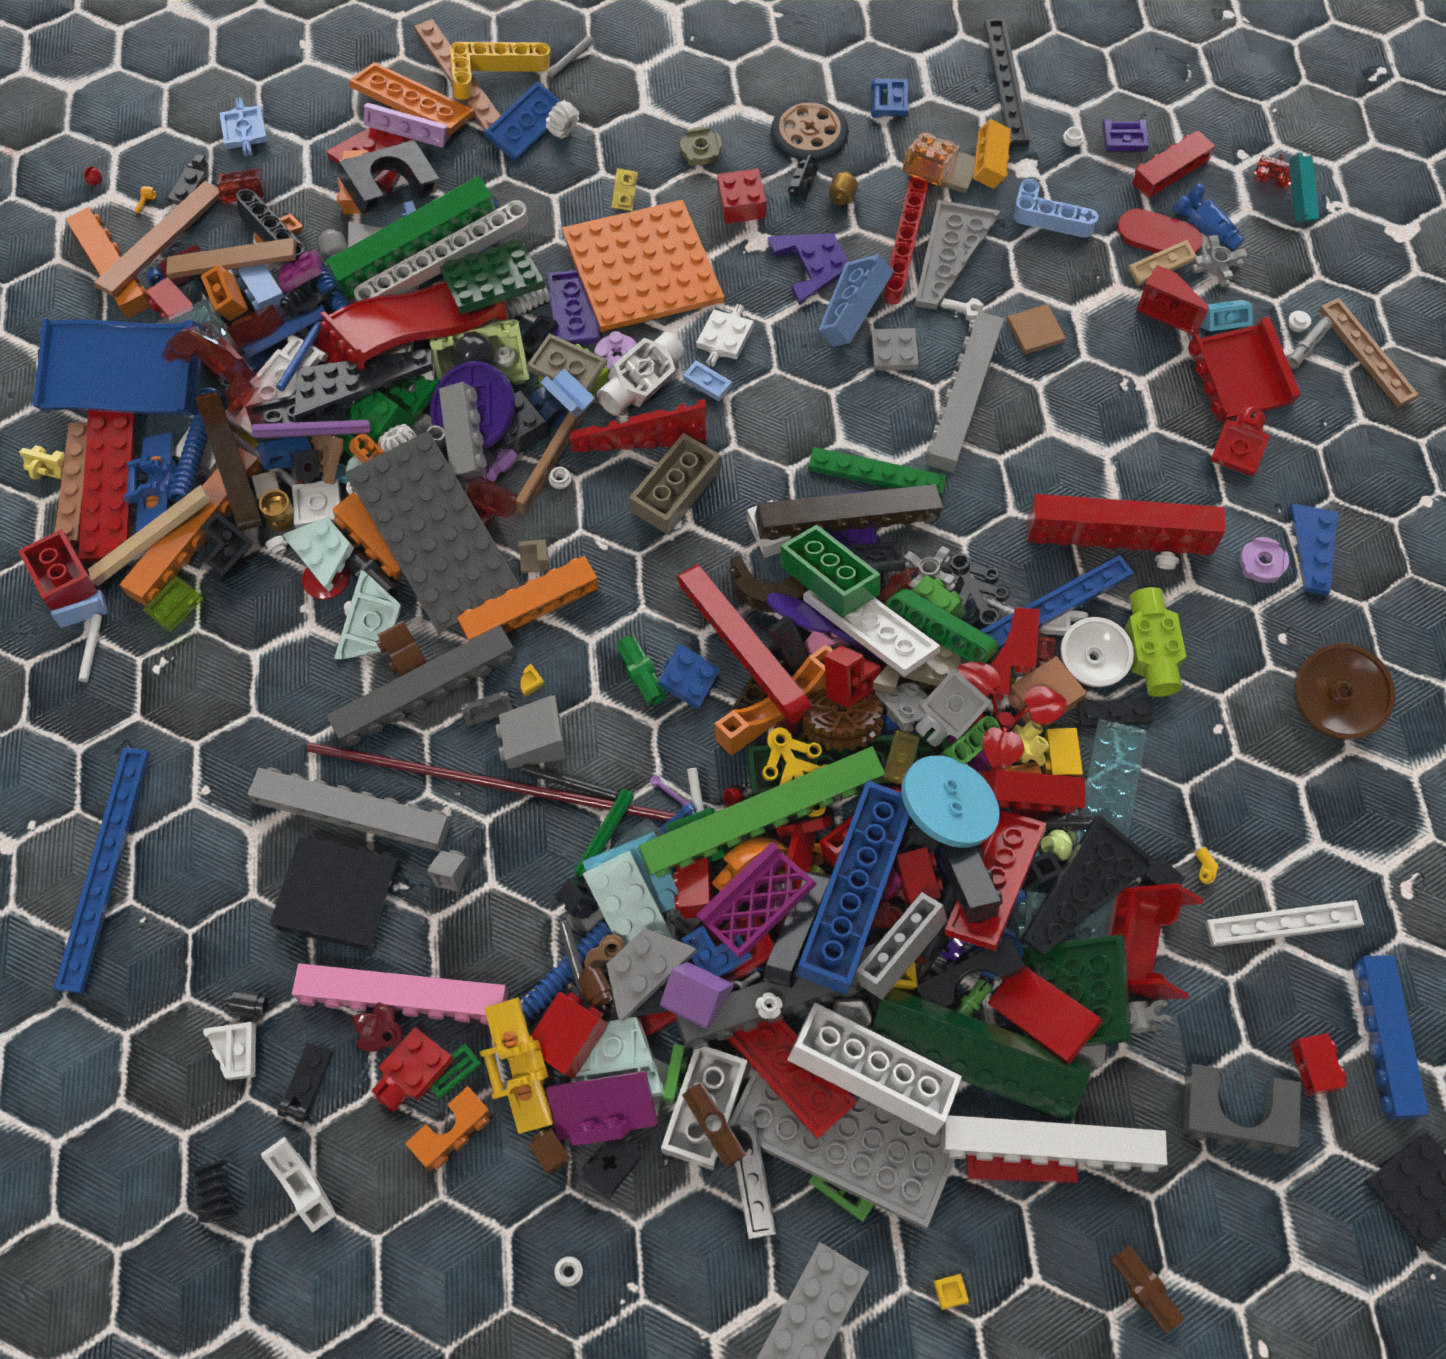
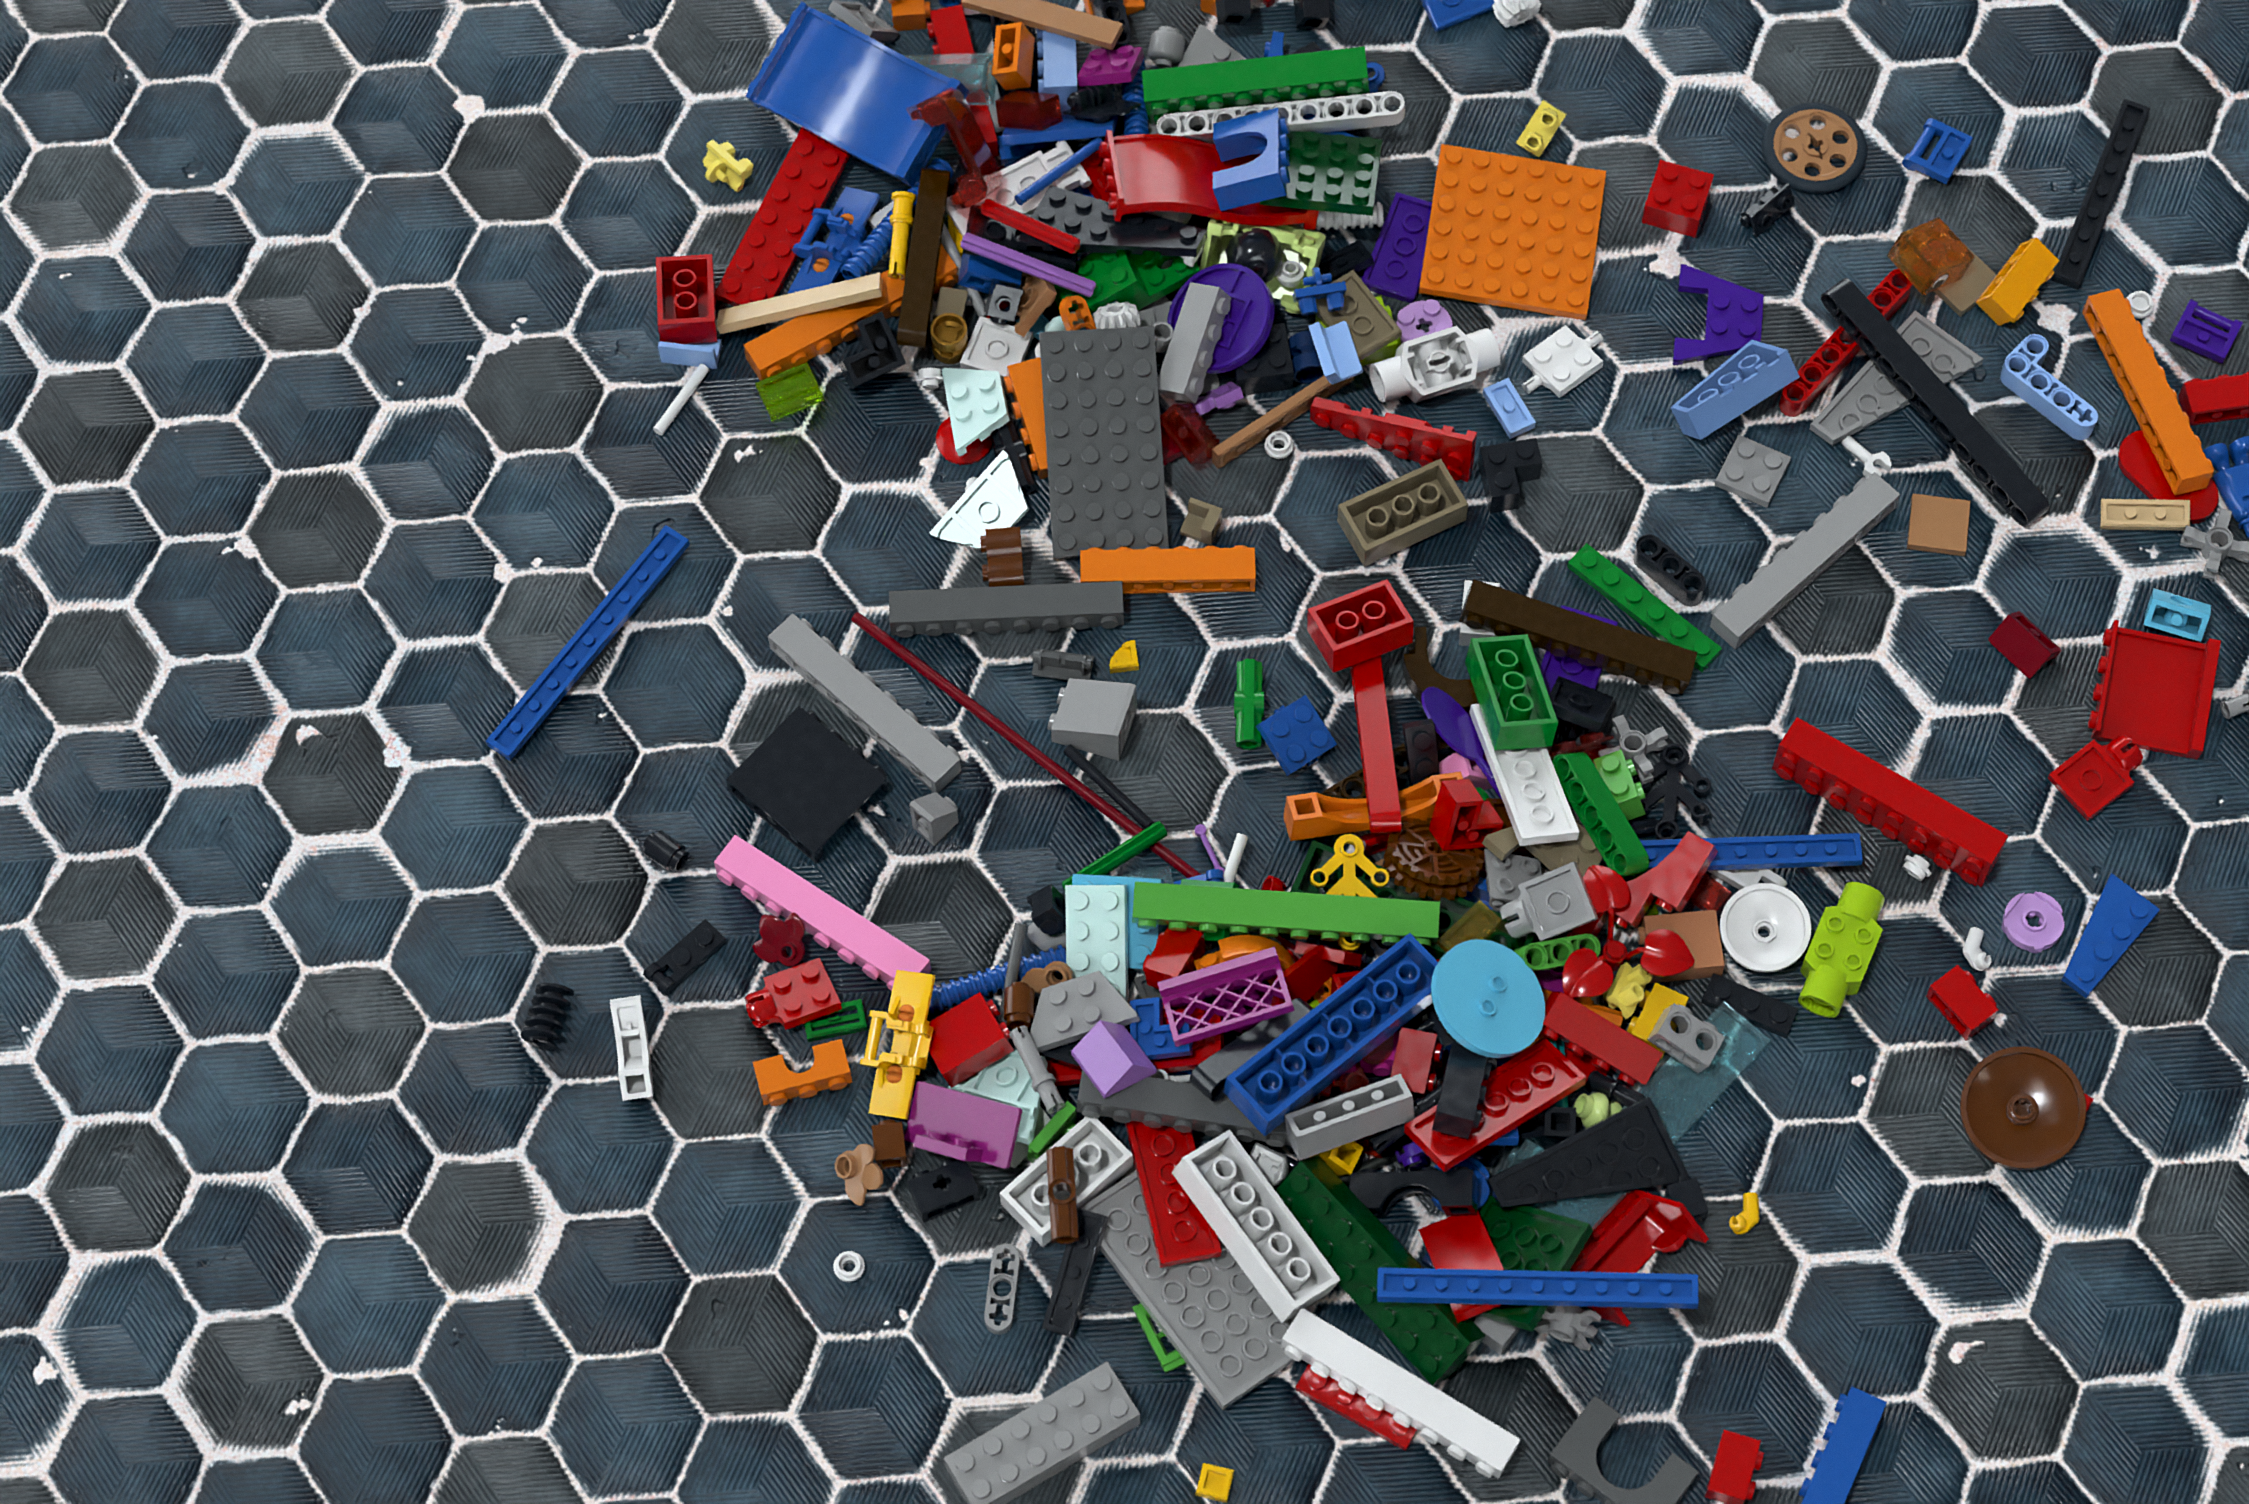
camera: 30 degrees right, 0 degrees up
nougat plate [55,422,87,545] -> none
white wing [203,1022,256,1080] -> none
olive plate [680,127,722,166] -> none
white plate [756,992,783,1019] -> none
pearl gold head [828,172,858,205] -> none
bright green pin [956,979,993,1017] -> none
red slope [1136,265,1209,336] -> none
white tile [1205,900,1364,947] -> none
none -> light grey plate [828,0,899,42]
none -> medium nougat plate [835,1144,883,1206]
none -> yellow pin [888,191,917,279]
none -> red axle [980,199,1081,254]
none -> light grey beam [984,1243,1020,1335]
none -> light grey pin [1009,1026,1065,1114]
none -> blue arch [1213,108,1290,211]
none -> blue hips [1292,267,1347,316]
none -> red brick [1307,579,1414,673]
none -> blue plate [1377,1268,1698,1309]
none -> black brick [1478,438,1542,513]
none -> black beam [1633,534,1706,607]
none -> light grey brick [1647,1003,1725,1073]
none -> black beam [1821,278,2050,527]
none -> red brick [1926,965,1999,1041]
none -> white arm [1963,927,1992,971]
none -> dark red panel [1988,611,2062,678]
none -> orange brick [2082,288,2214,496]

